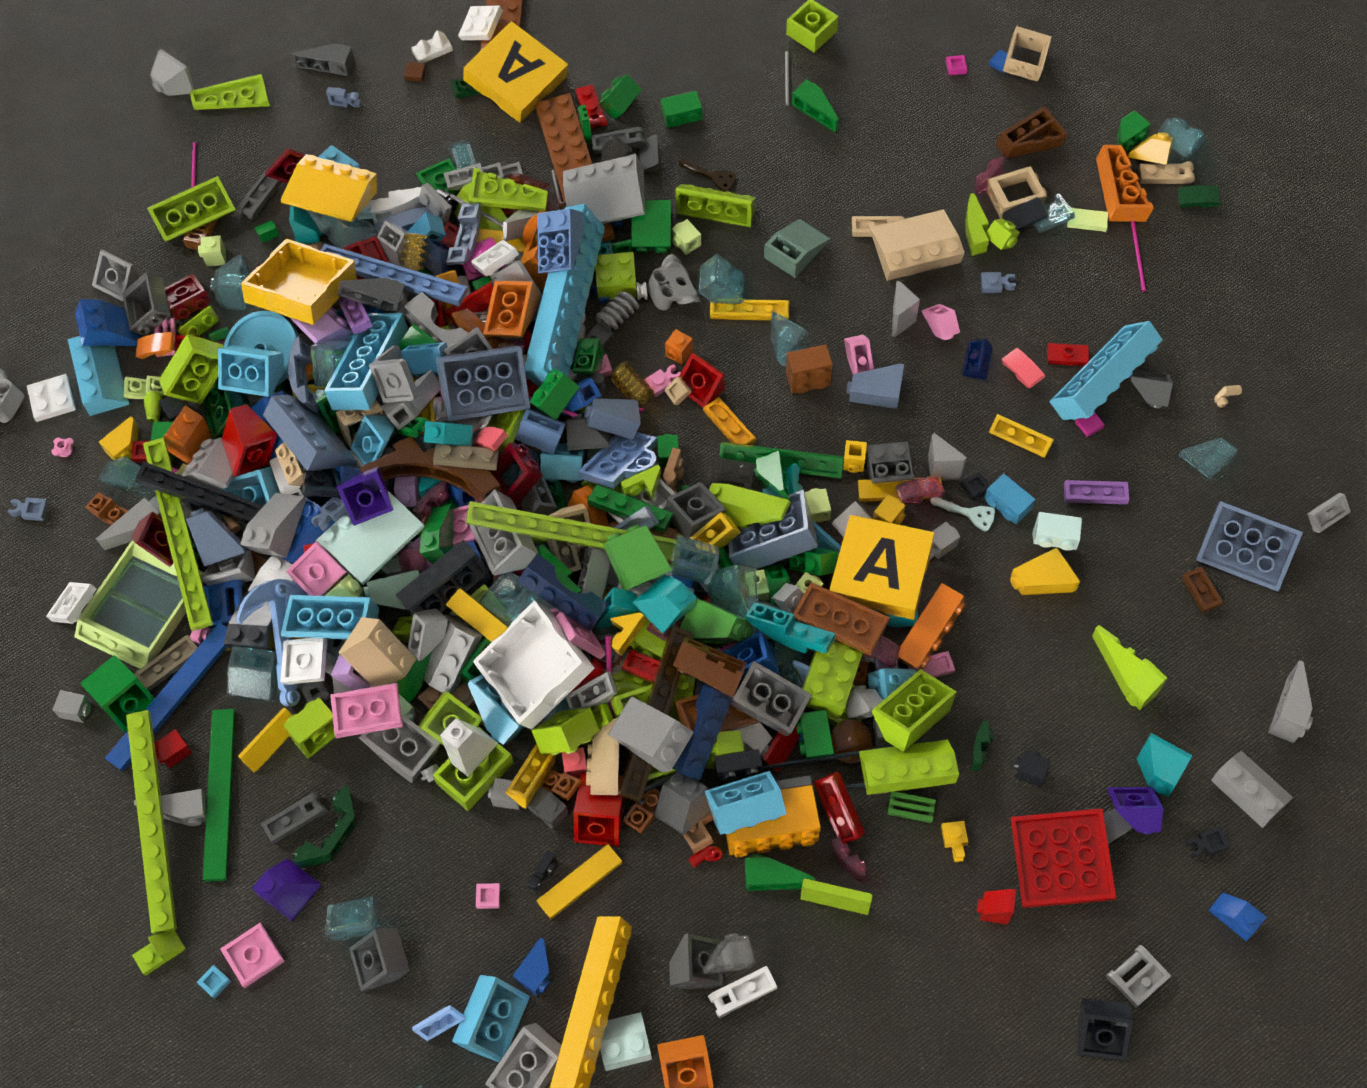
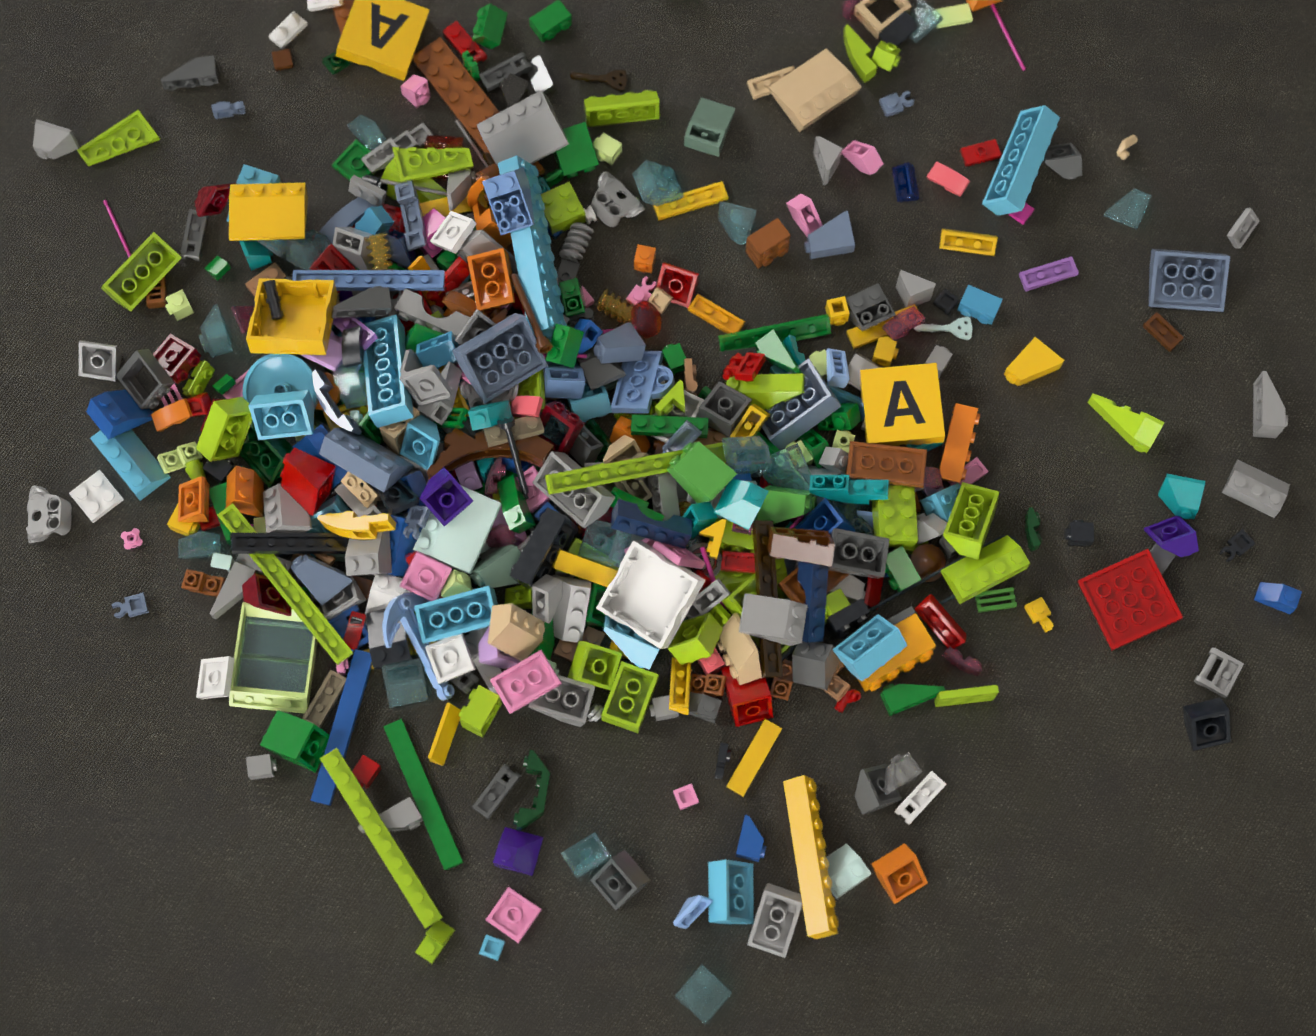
camera: 25 degrees left, 10 degrees up
white slope [355,187,424,224] -> none
white slope [440,718,498,777] -> none
red slope [977,889,1016,925] -> none
light aqua slope [1032,512,1082,550] -> none
none -> orange slope [178,476,209,522]
none -> light aqua slope [211,553,235,572]
none -> black pin [263,280,284,320]
none -> yellow slope [318,511,396,540]
none -> black slope [342,326,365,368]
none -> red sticker [343,611,366,650]
none -> bright pink slope [401,75,430,108]
none -> black piece [497,416,529,499]
none -> reddish brown piece [510,273,553,354]
none -> clear red tile [631,300,662,338]
none -> red plate [722,352,766,382]
none -> light blue slope [826,348,850,388]

